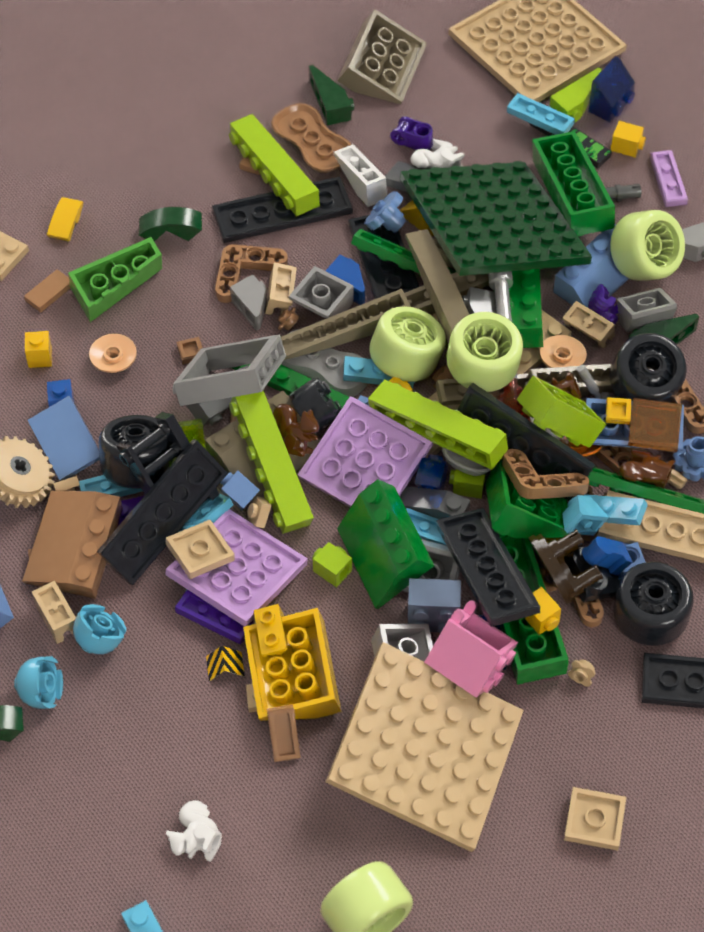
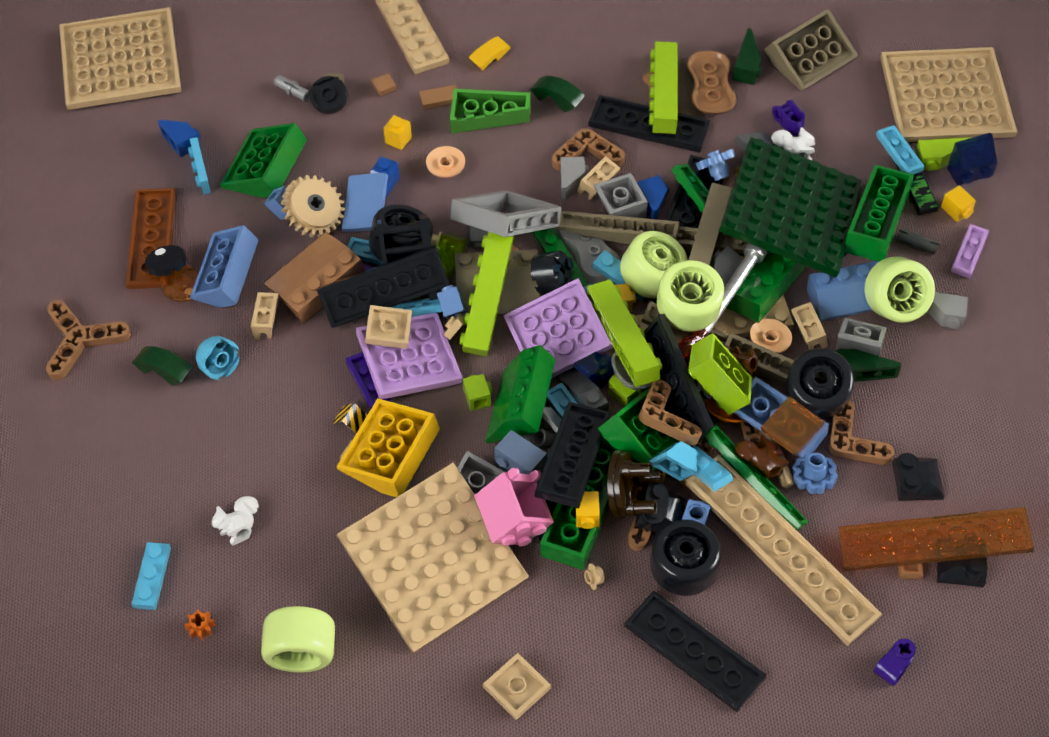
camera: 35 degrees right, 0 degrees up
tan plate [52,476,80,491] -> none
medium azure cylinder [73,604,127,654] -> none
medium nougat tile [176,337,202,365] -> none
yellow bracket [253,604,287,657] -> none
medium nougat tile [267,705,301,762] -> none
reddish brown animal [273,404,319,457] -> none
medium nougat plate [278,307,299,331] -> none
white slope [334,145,387,207] -> none
light grey piece [577,364,610,399] -> none
blue leg [582,536,633,576] -> none
dark purple hair [588,284,618,325] -> none
yellow tile [605,397,631,425] -> none

